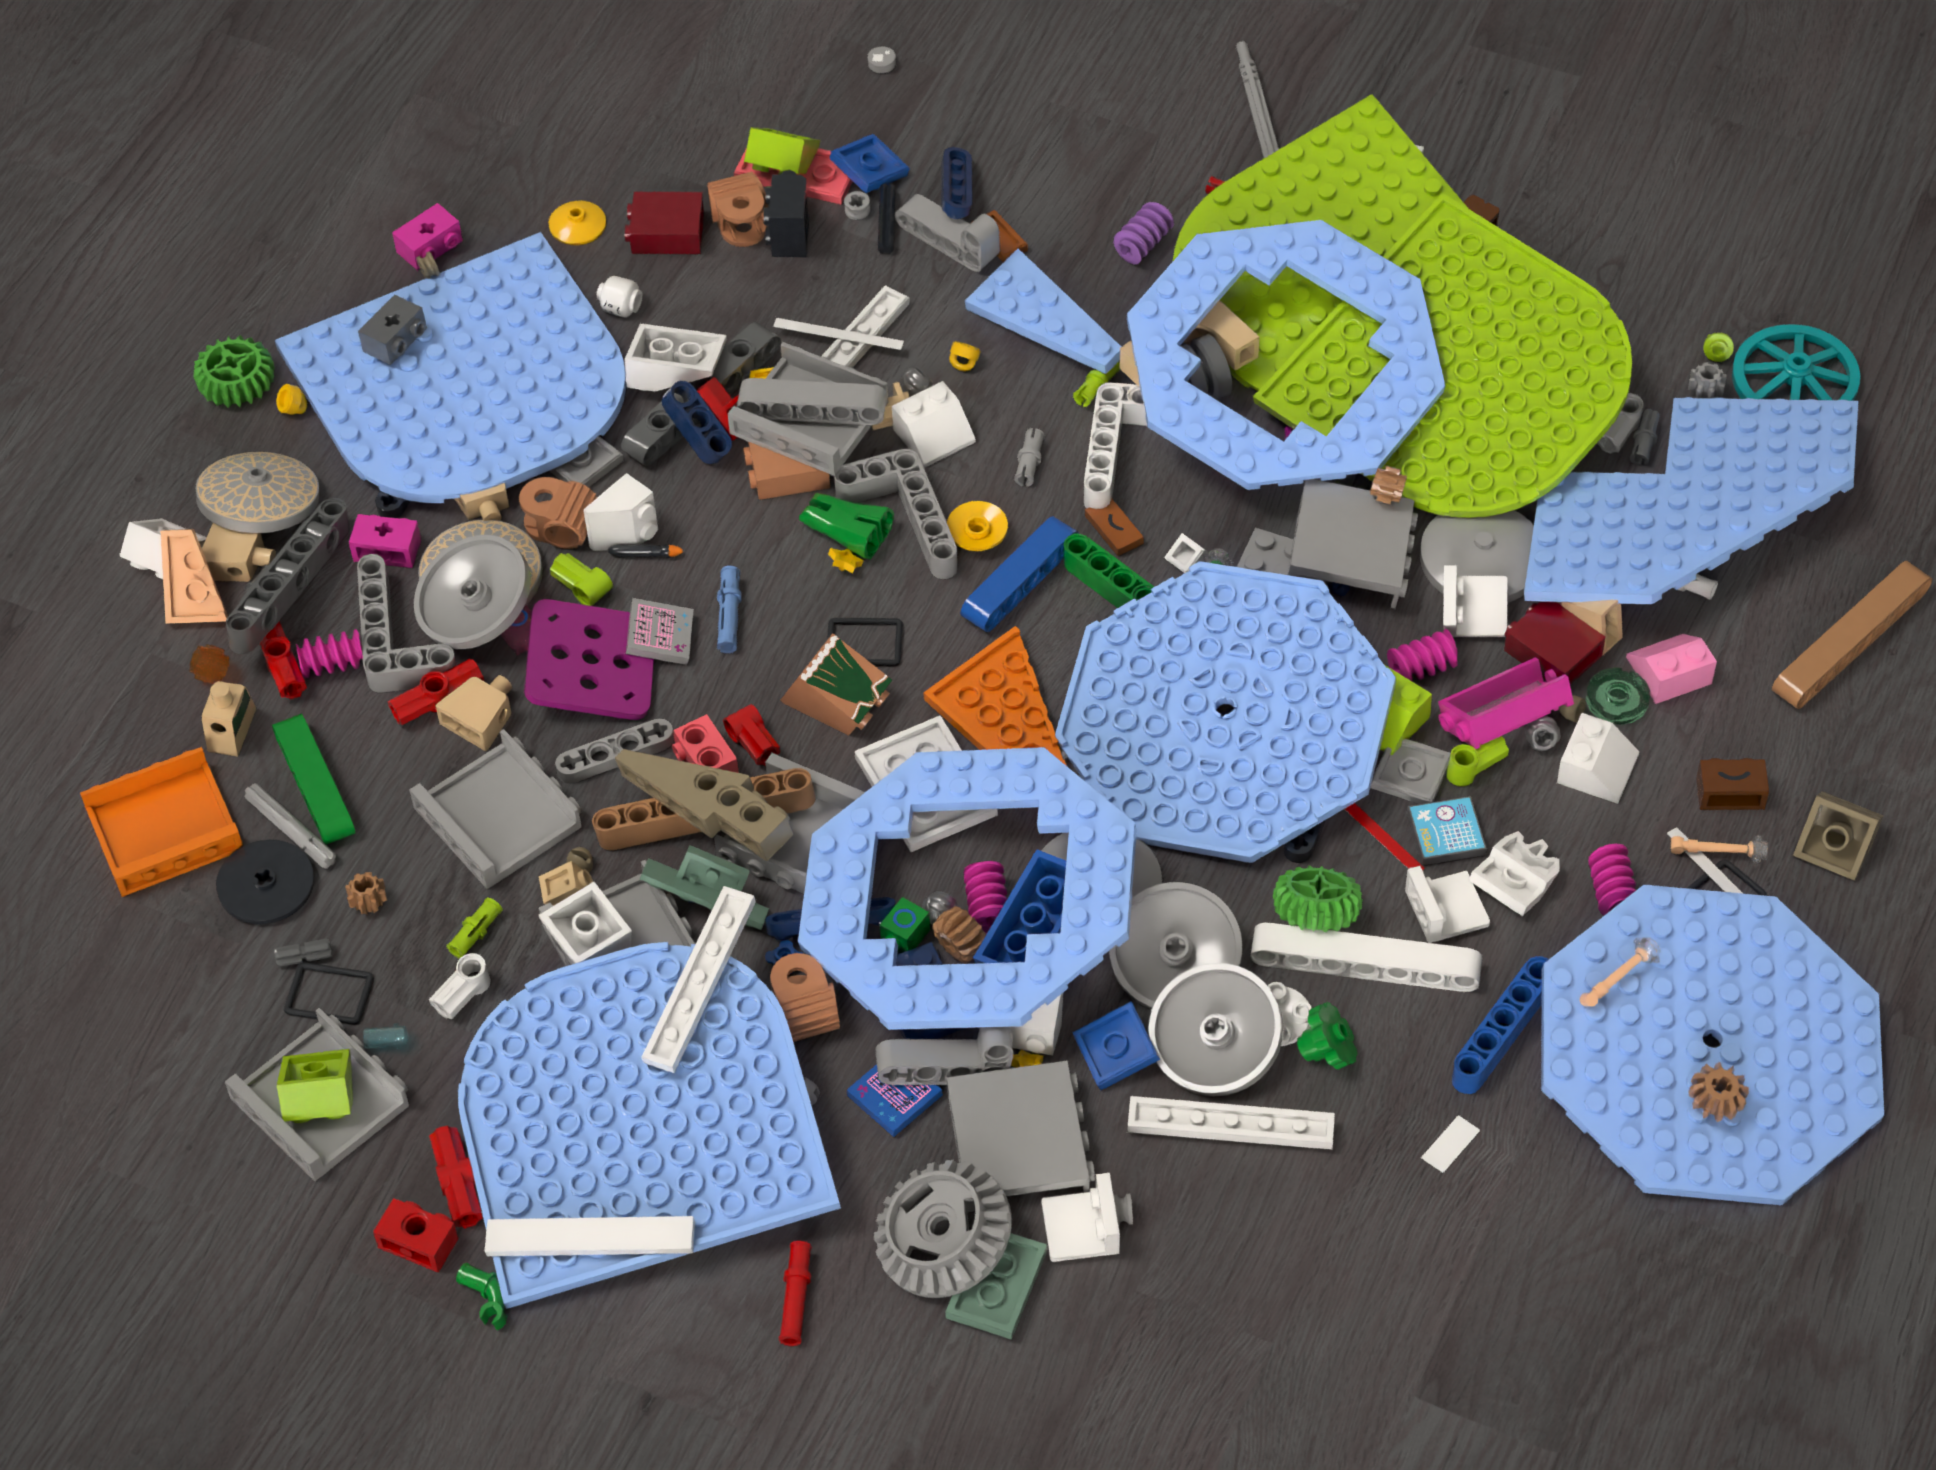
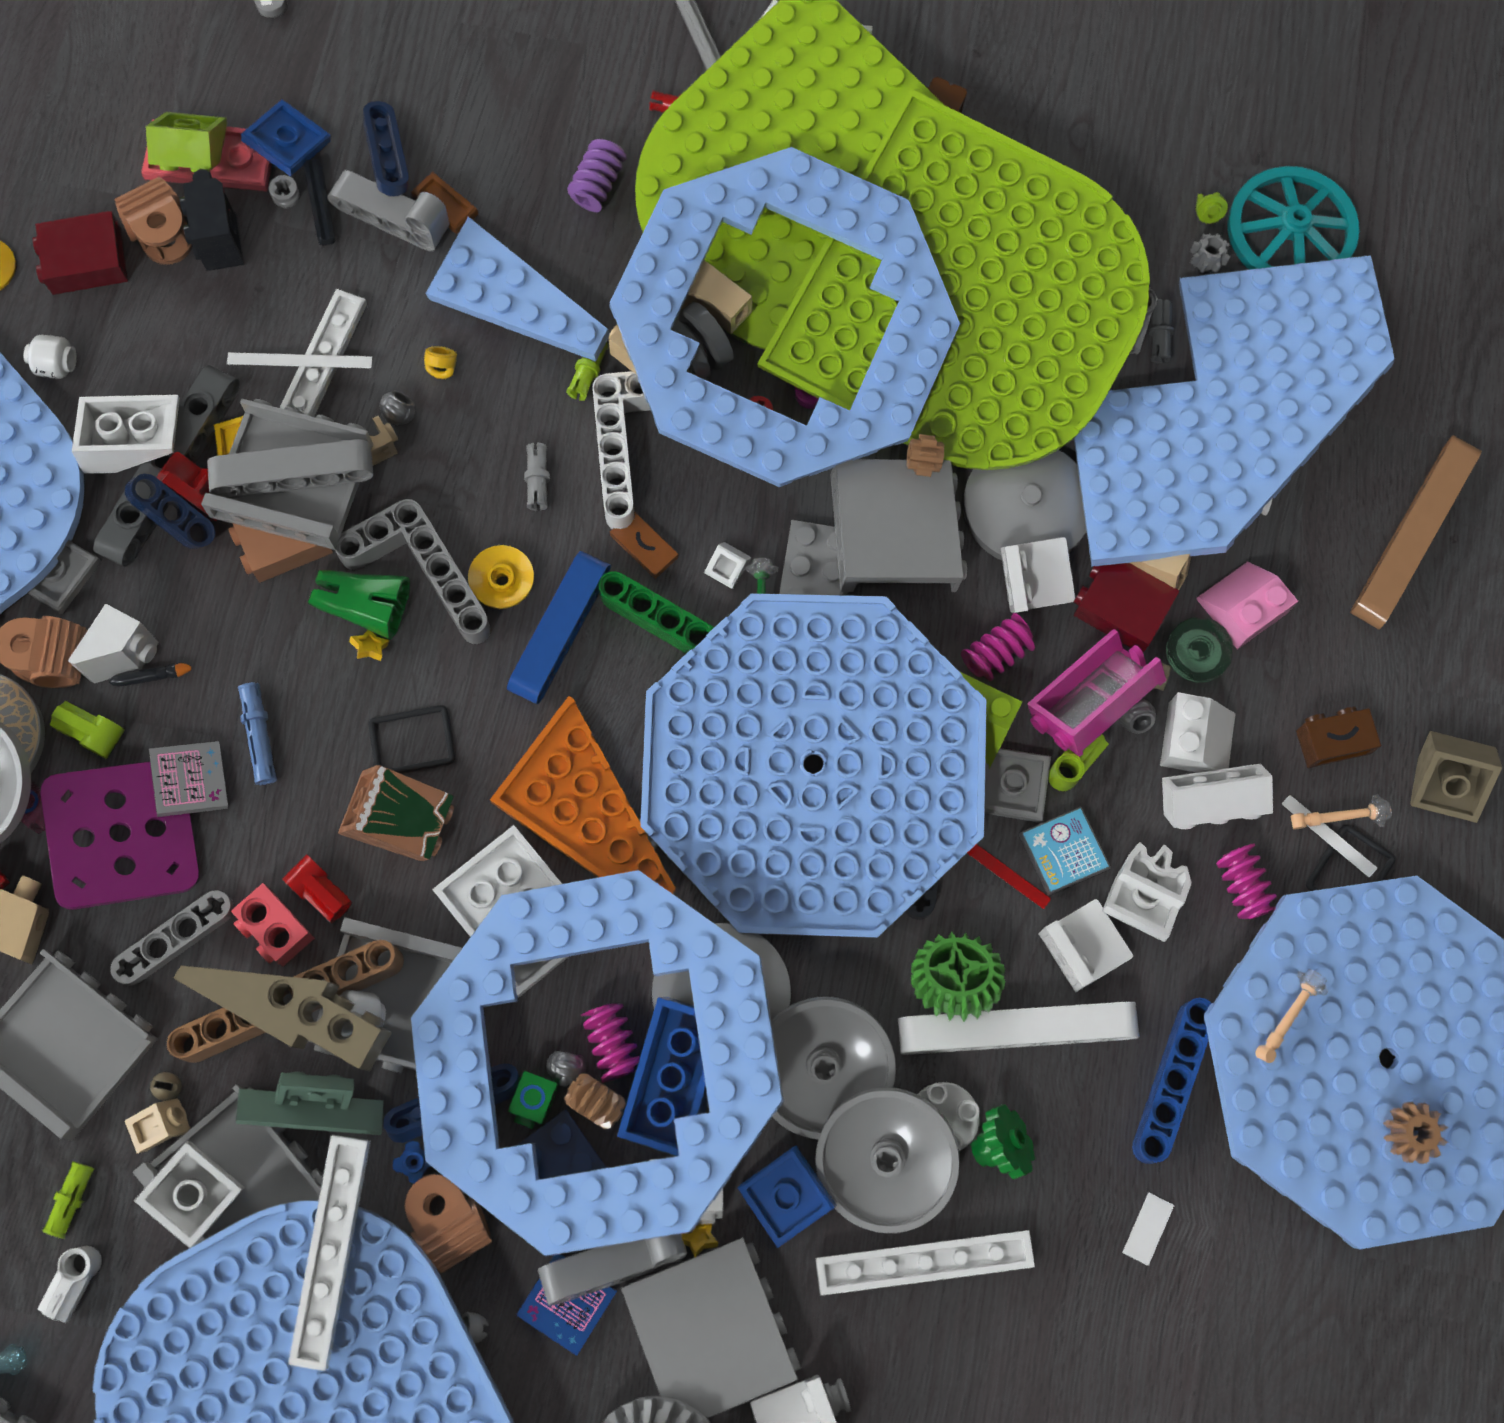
camera: 20 degrees left, 20 degrees up
white slope [892,381,976,468] -> none
none -> white brick [1162,764,1273,829]

